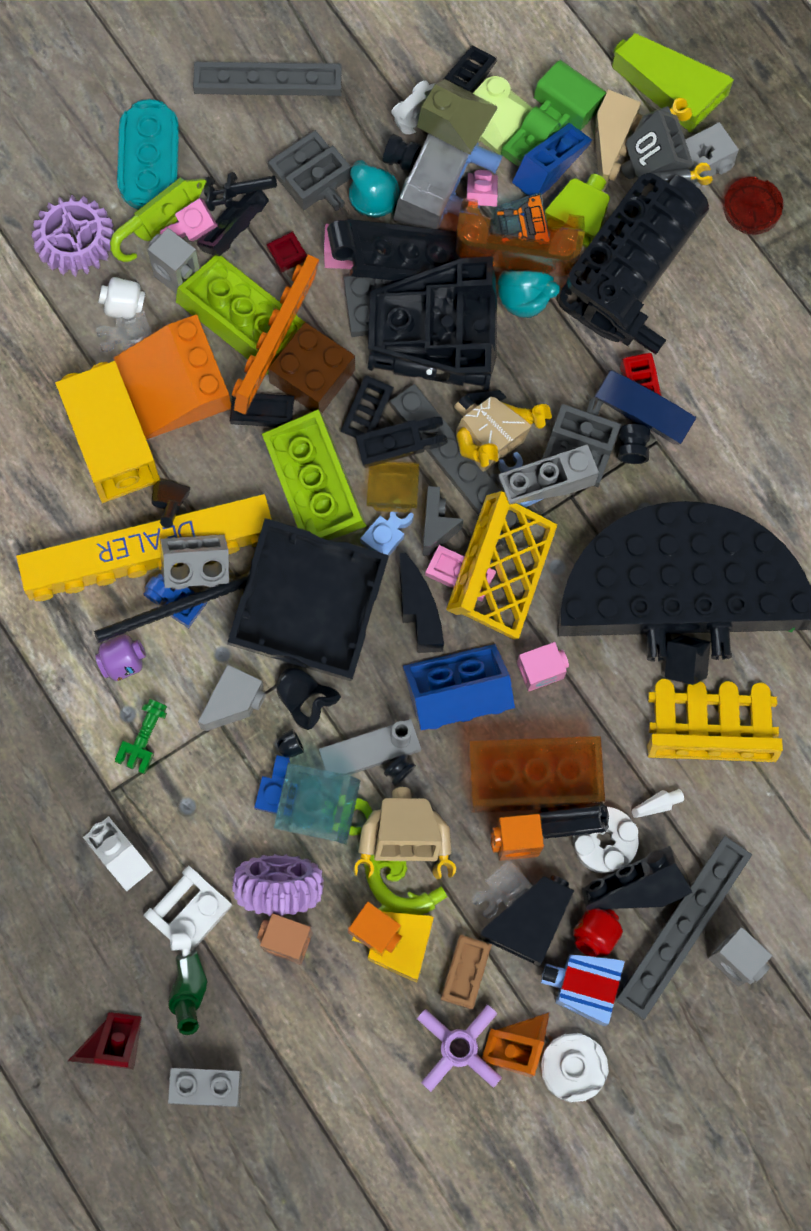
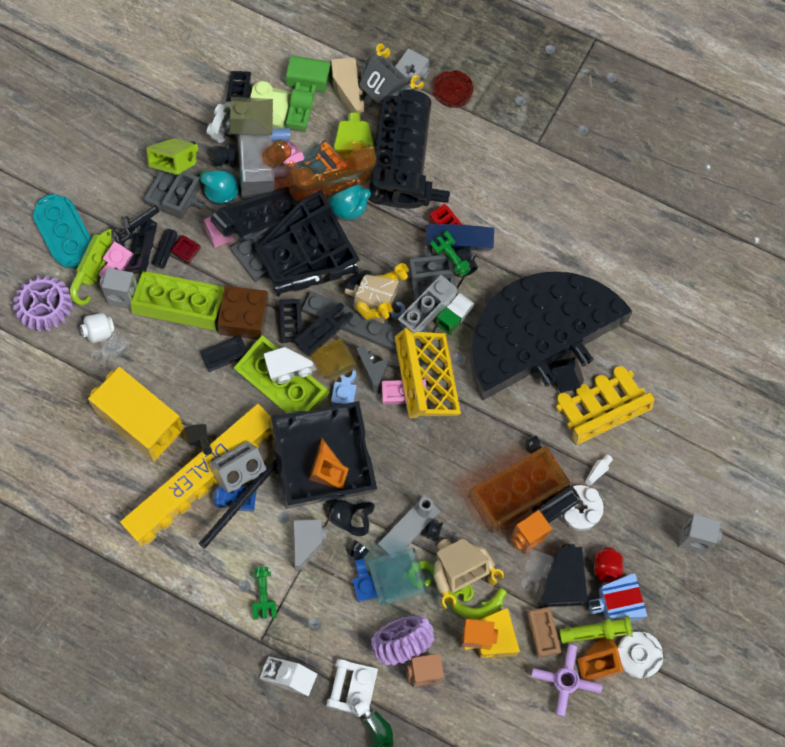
camera: 30 degrees left, 5 degrees down
medium lavender head [95,634,146,681] -> none
orange slope [113,314,231,440] -> none
dark grey plate [193,62,342,96] -> none
orange plate [232,255,320,414] -> none
black slope [399,553,444,653] -> none
blue slope [403,644,515,731] -> none
blue slope [512,123,592,196] -> none
bright pink brick [517,642,569,692] -> none
black slope [582,846,693,910] -> none
lime slope [612,33,734,132] -> none
dark grey plate [615,836,752,1020] -> none
none -> lime torso [146,139,198,175]
none -> black axle [154,229,178,269]
none -> clear orange wheel [262,140,291,168]
none -> white slope [264,347,317,384]
none -> orange slope [309,438,349,490]
none -> green hinge [429,230,471,276]
none -> leg [436,293,474,336]
none -> black hinge [525,435,543,454]
none -> lime pin [560,615,633,644]

